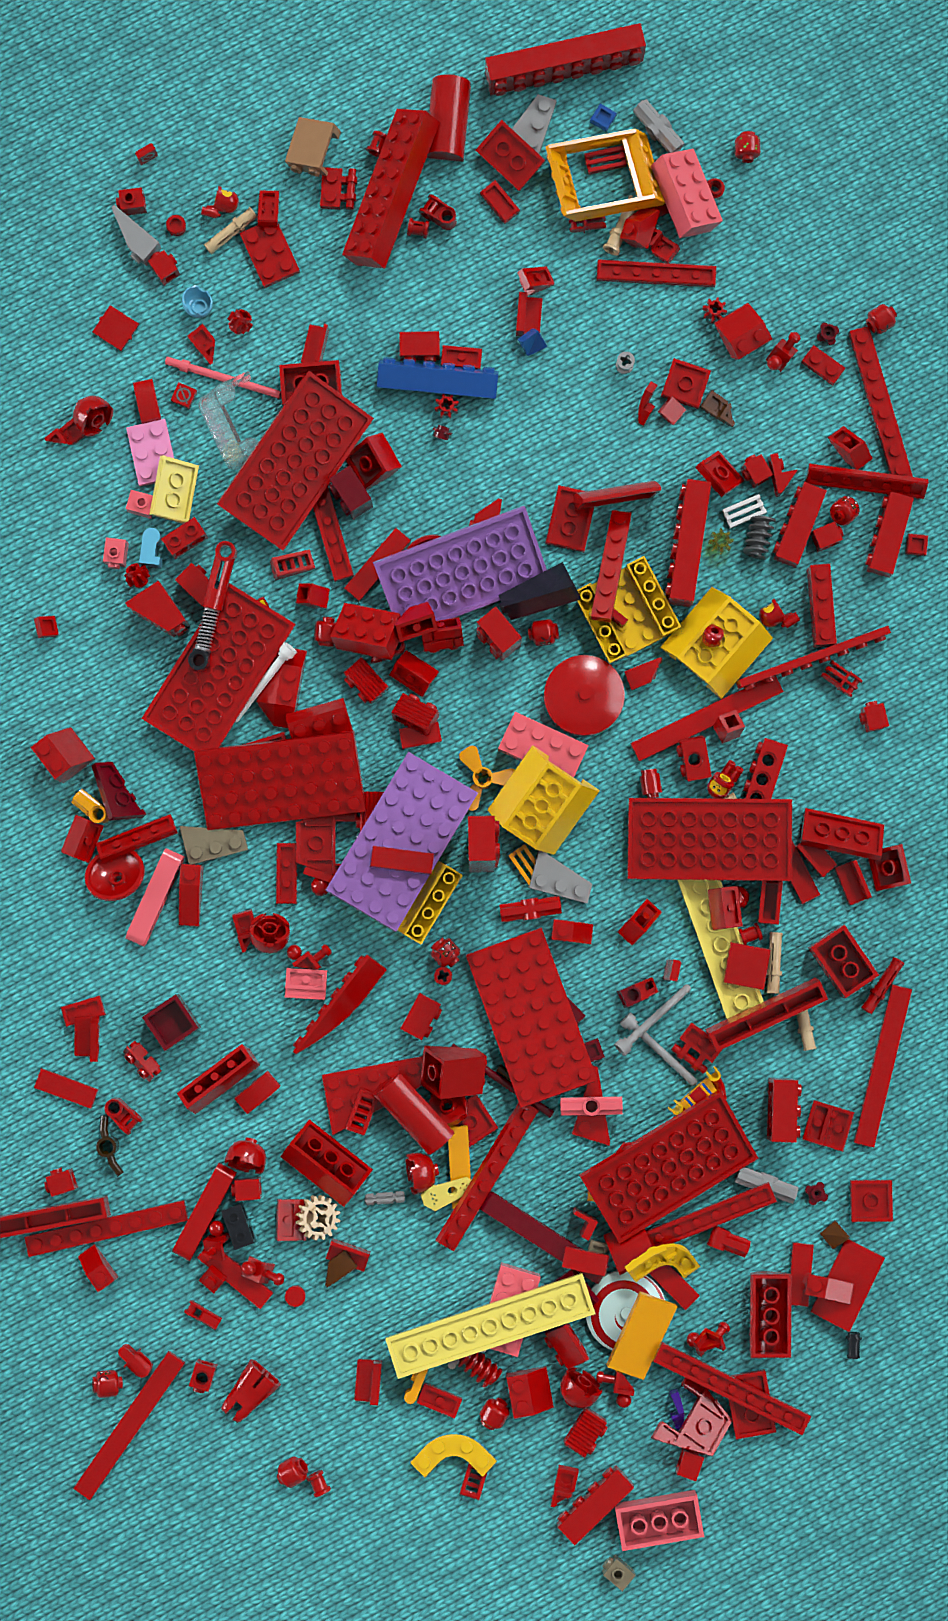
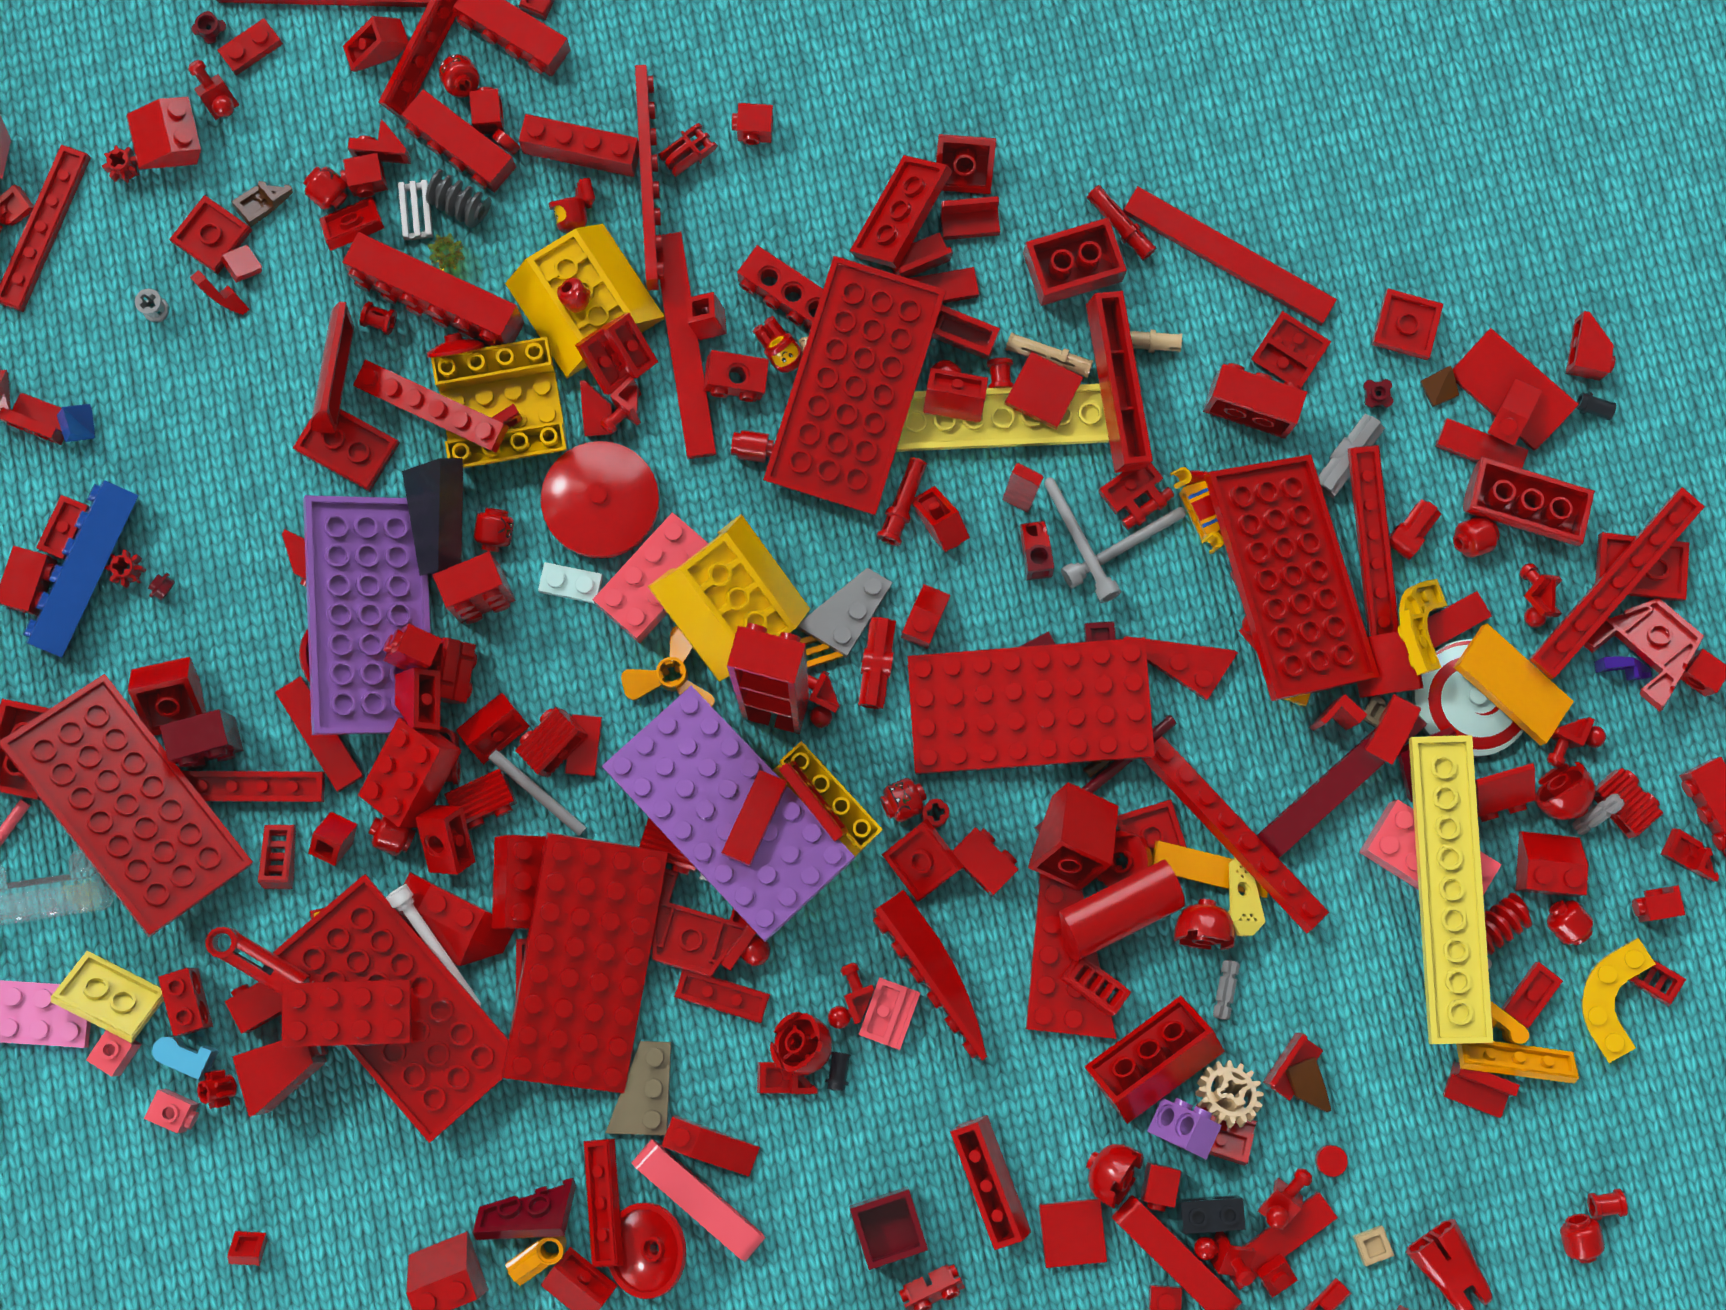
camera: 80 degrees left, 5 degrees down
red slope [234,1071,281,1114] -> none
coral piece [560,1096,623,1116] -> none
none -> red plate [282,980,411,1047]
none -> red head [303,166,348,210]
none -> red bush [359,301,397,335]
none -> red brick [383,624,442,671]
none -> red brick [415,805,476,875]
none -> red dish [426,333,485,358]
none -> light grey bar [488,750,587,836]
none -> red tile [492,128,521,156]
none -> light aqua plate [538,562,603,604]
none -> red slope [575,313,658,395]
none -> red piece [601,376,642,434]
none -> red tile [778,760,848,842]
none -> red piece [808,671,841,728]
none -> black pin [825,1052,851,1091]
none -> red pin [876,457,928,546]
none -> red tile [881,819,964,902]
none -> red tile [1038,1198,1107,1268]
none -> medium lavender brick [1147,1098,1222,1160]
none -> tan tile [1352,1225,1394,1266]
none -> red head [1453,517,1500,558]
none -> light orange tile [1456,1041,1579,1084]
none -> red slope [1565,311,1616,381]
none -> light grey axle [1572,794,1625,835]
none -> red brick [1632,885,1685,922]

